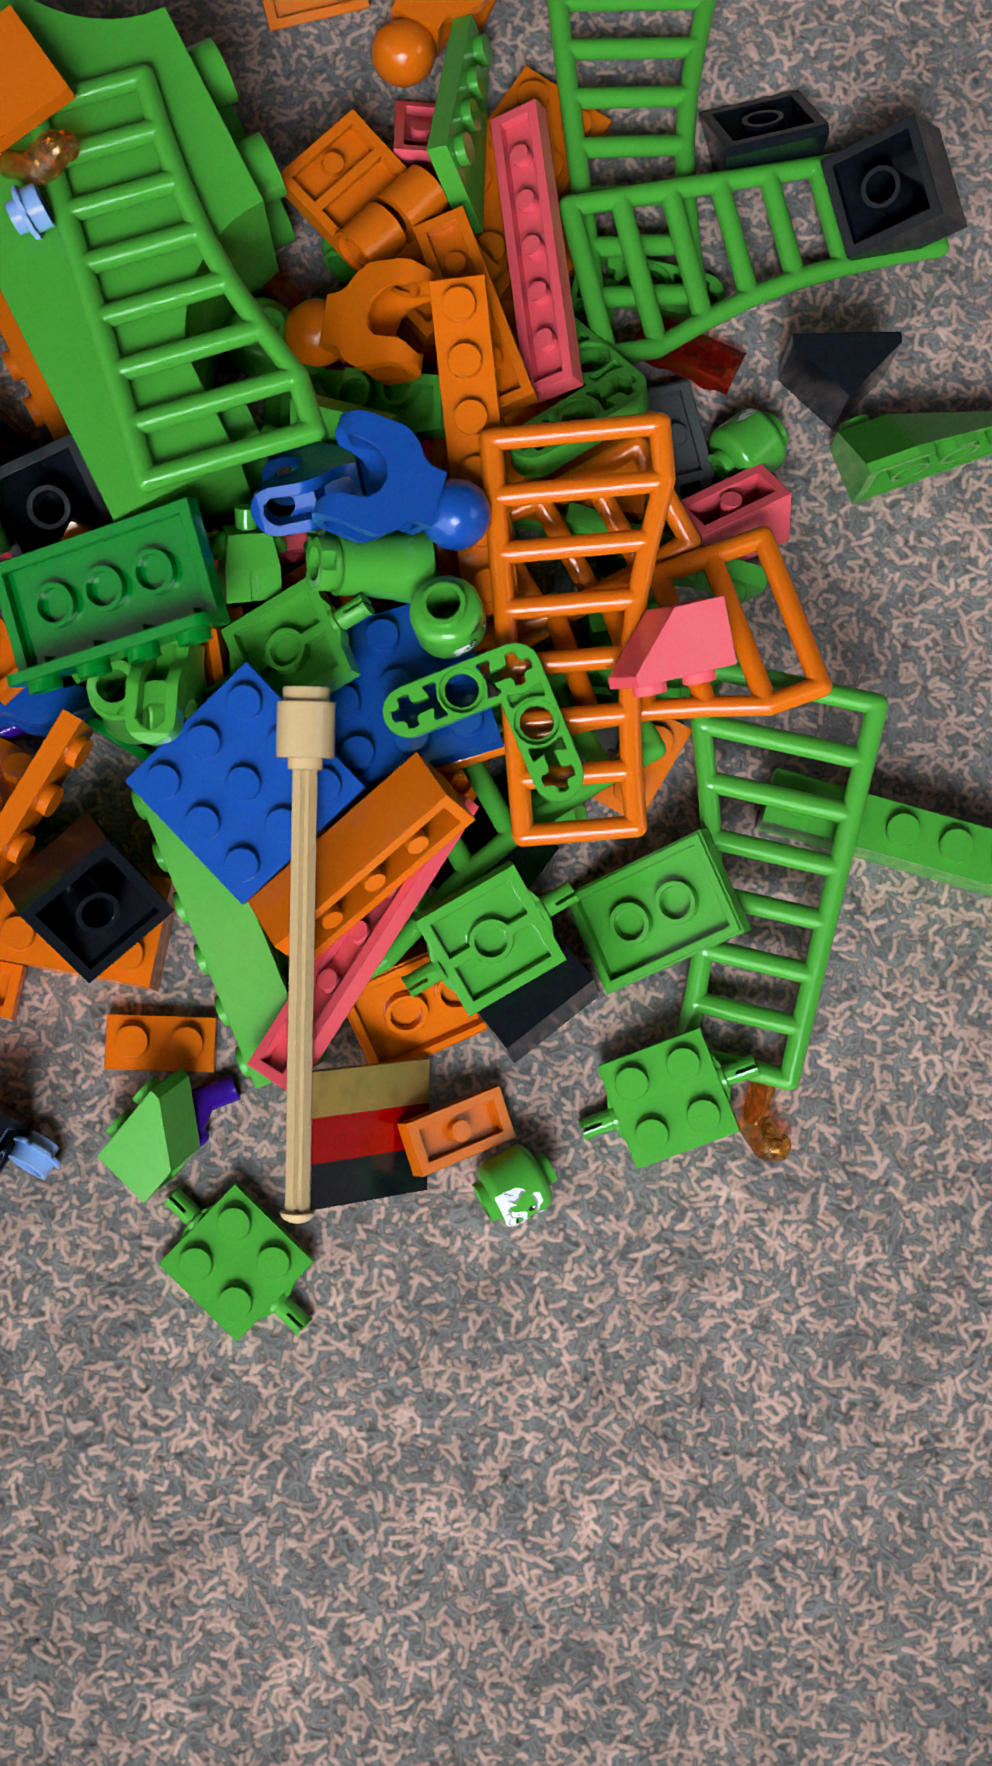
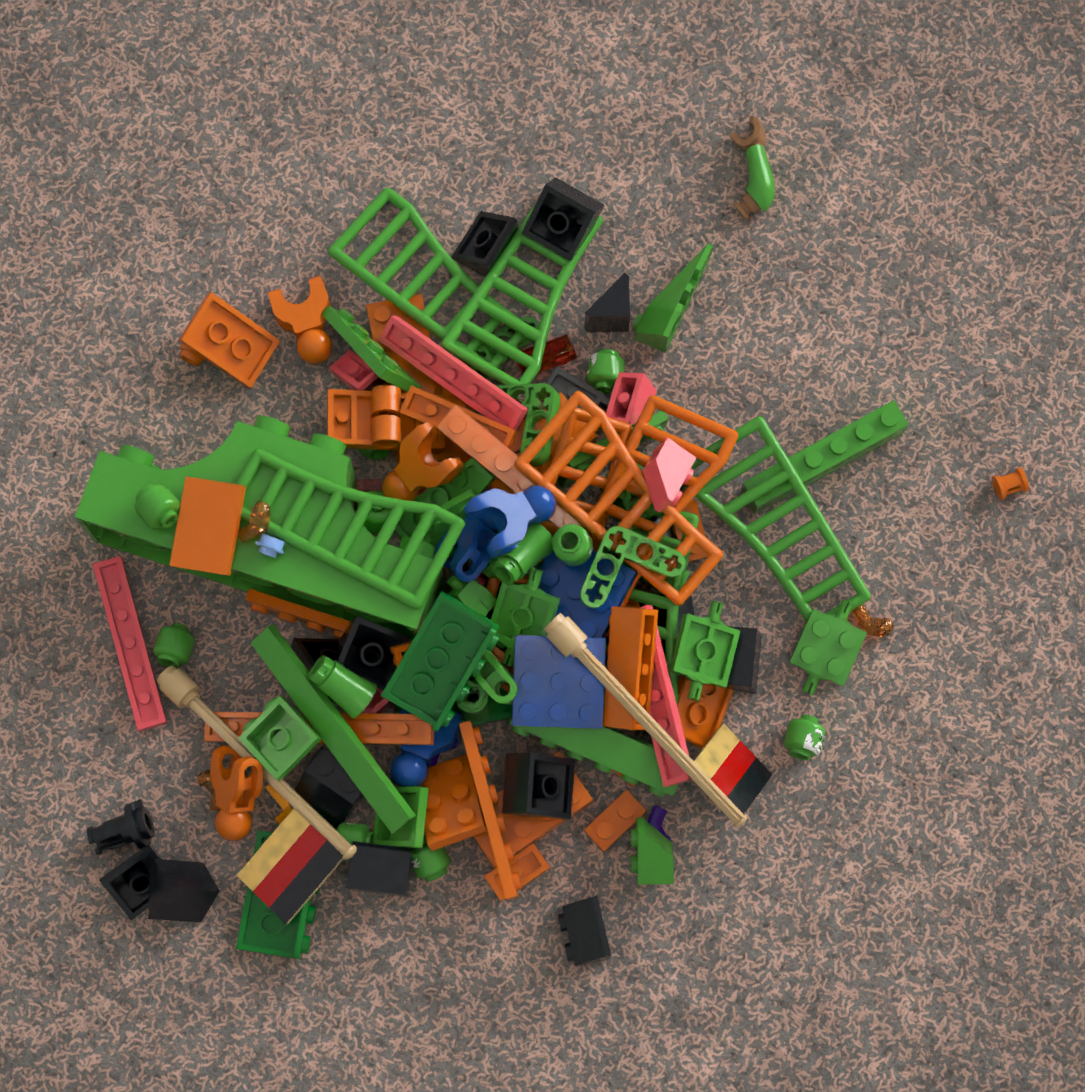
camera: 40 degrees left, 5 degrees down
light blue plate [8,1131,61,1180] -> none
bright green plate [159,1182,317,1342] -> none
orange plate [397,1086,516,1177] -> none
bright green tile [569,828,752,995] -> none

